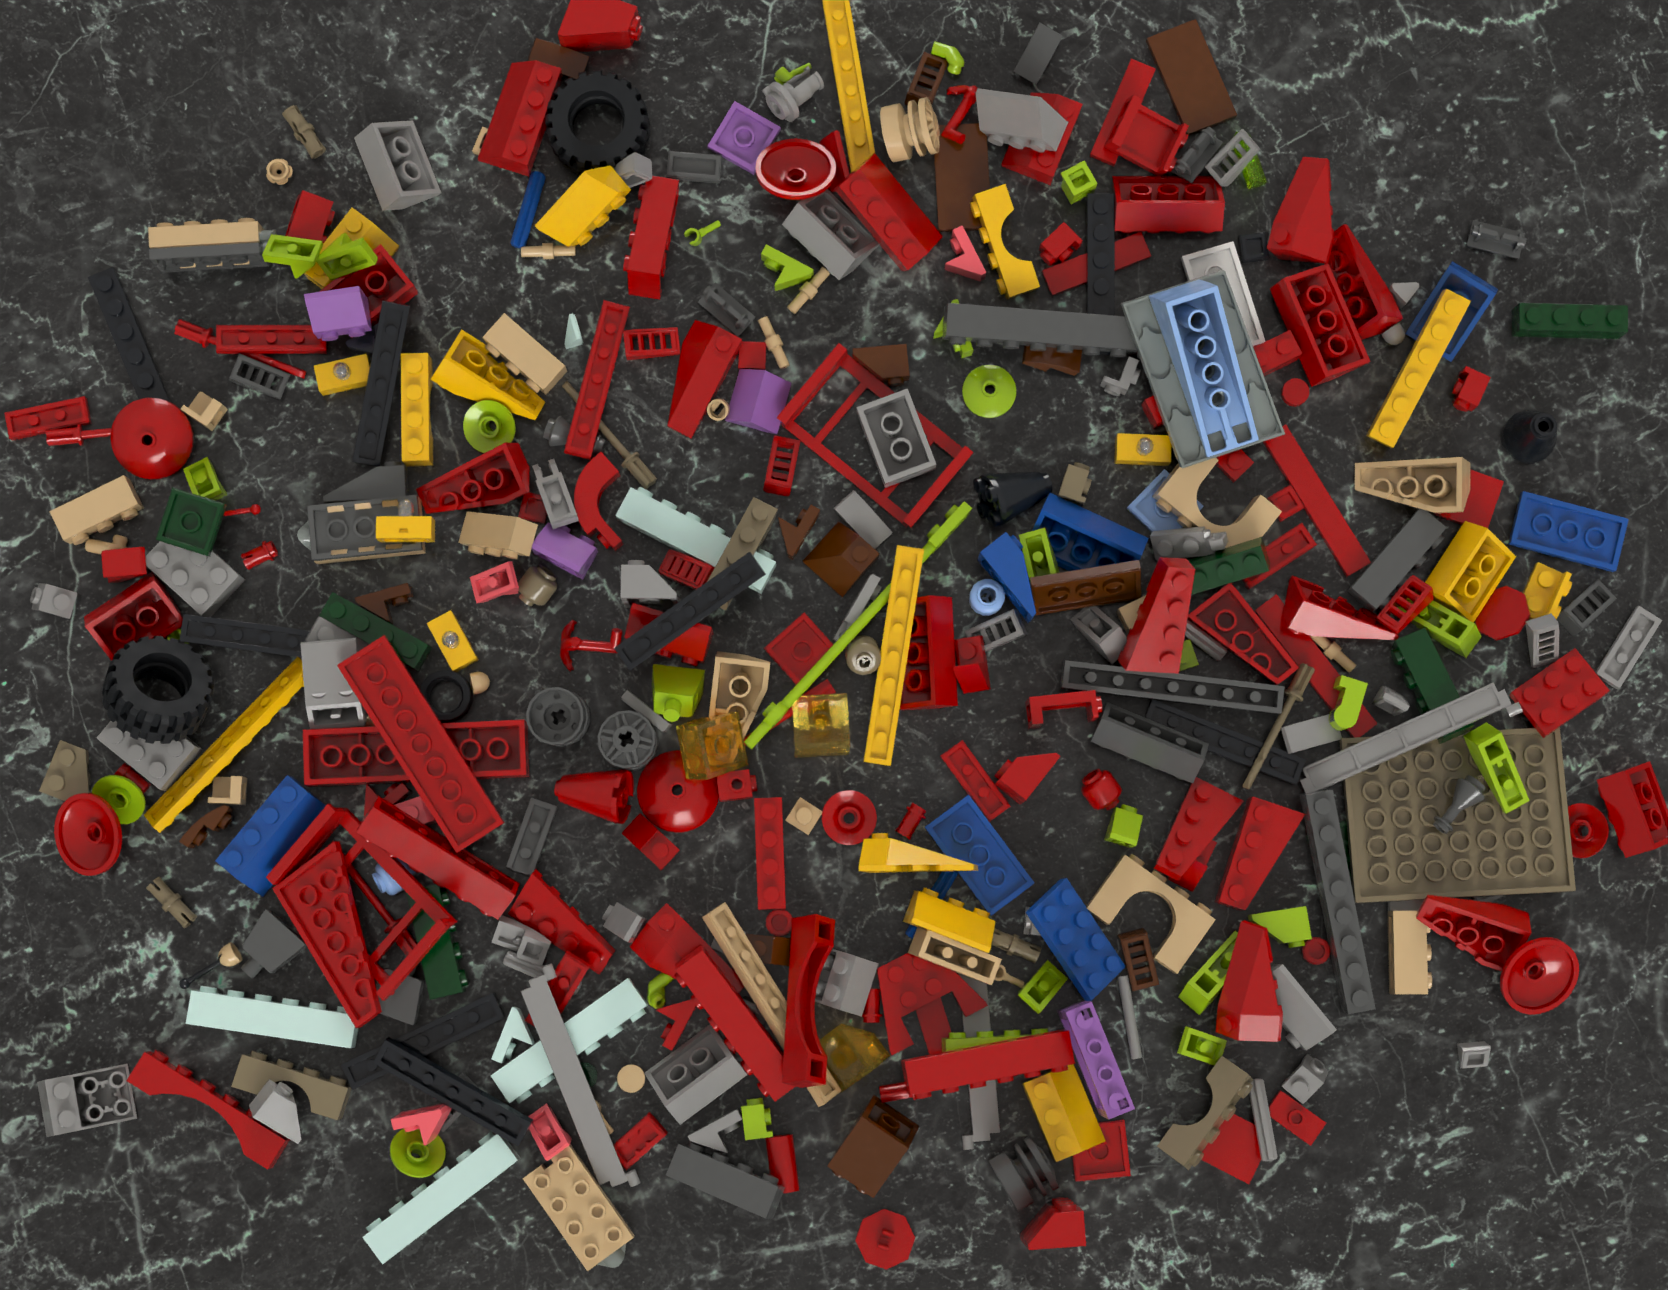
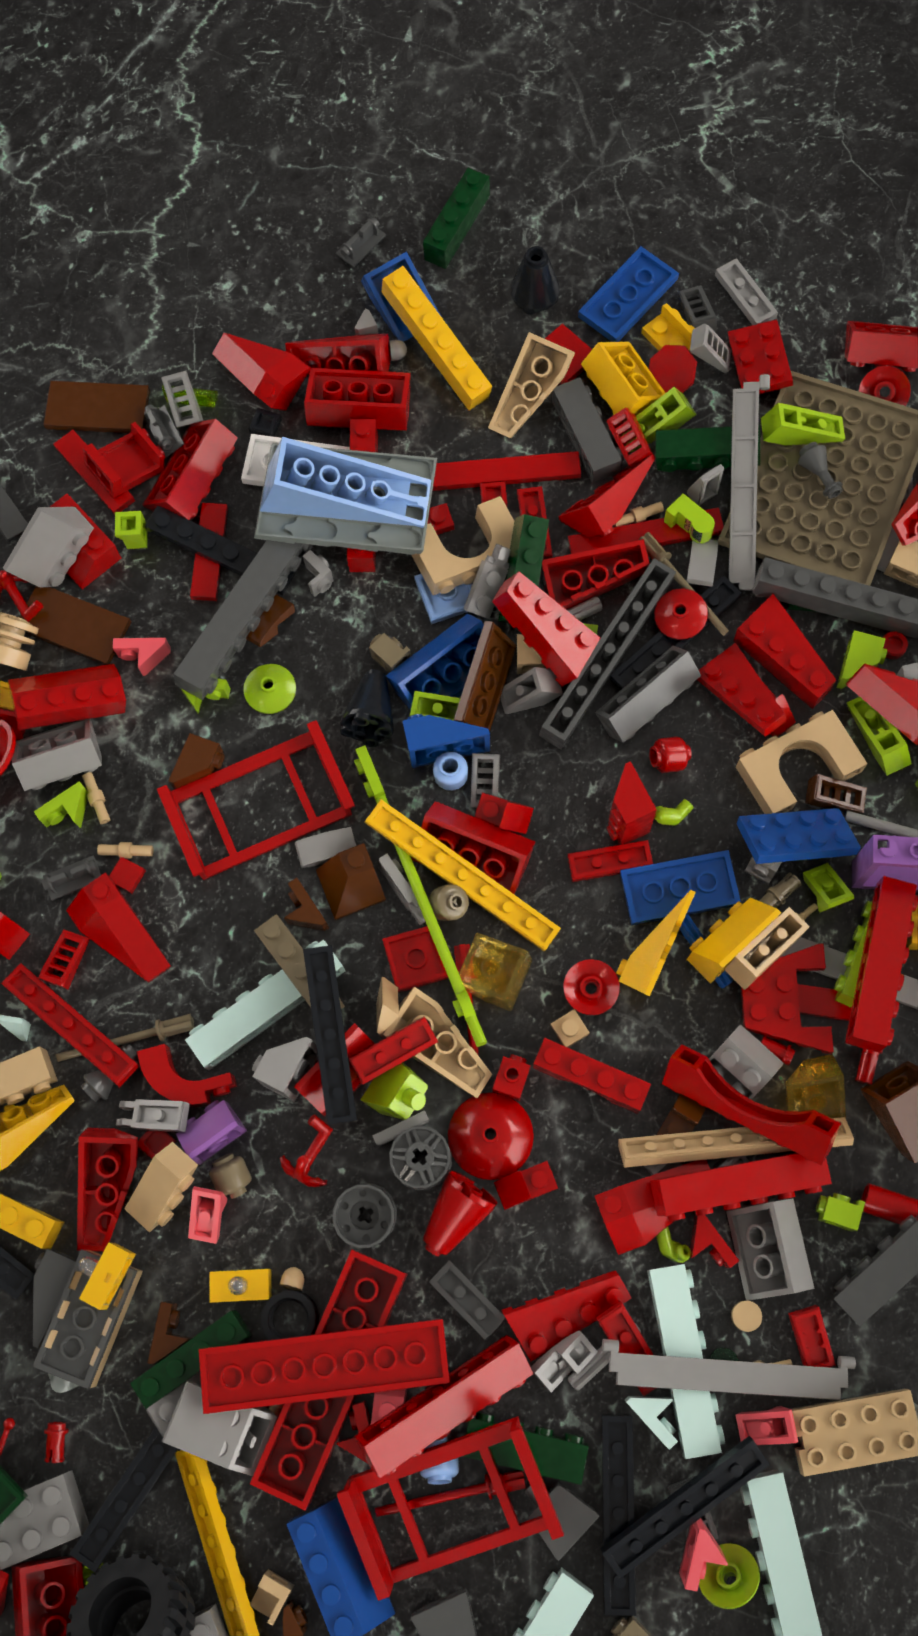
camera: 55 degrees left, 10 degrees down
red wing [272,841,382,1028] -> none
lime dish [463,400,516,453] -> none
light grey slope [602,902,647,943] -> none
red slope [658,549,715,590] -> none
clear yellow slope [676,712,748,780] -> none
light grey slope [688,1108,742,1153] -> none
tan hinge [707,398,730,421] -> none
medium lavender slope [725,369,792,435] -> none
red slope [763,435,801,496] -> none
red tile [766,909,792,936] -> none
light grey brick [856,388,937,488] -> none
red pin [895,803,926,839] -> none
yellow arch [970,184,1040,300] -> none
red panel [1025,690,1102,729] -> none
red brick [1039,222,1083,266] -> none
lime slope [1104,804,1143,848] -> none
yellow piece [1114,433,1171,466] -> none
red tile [1281,378,1309,407] -> none
red brick [1452,366,1491,412] -> none
none -> red tile [348,1016,438,1085]
none -> tan slope [376,977,399,1034]
none -> lime arm [654,799,694,826]
none -> red dish [655,589,708,640]

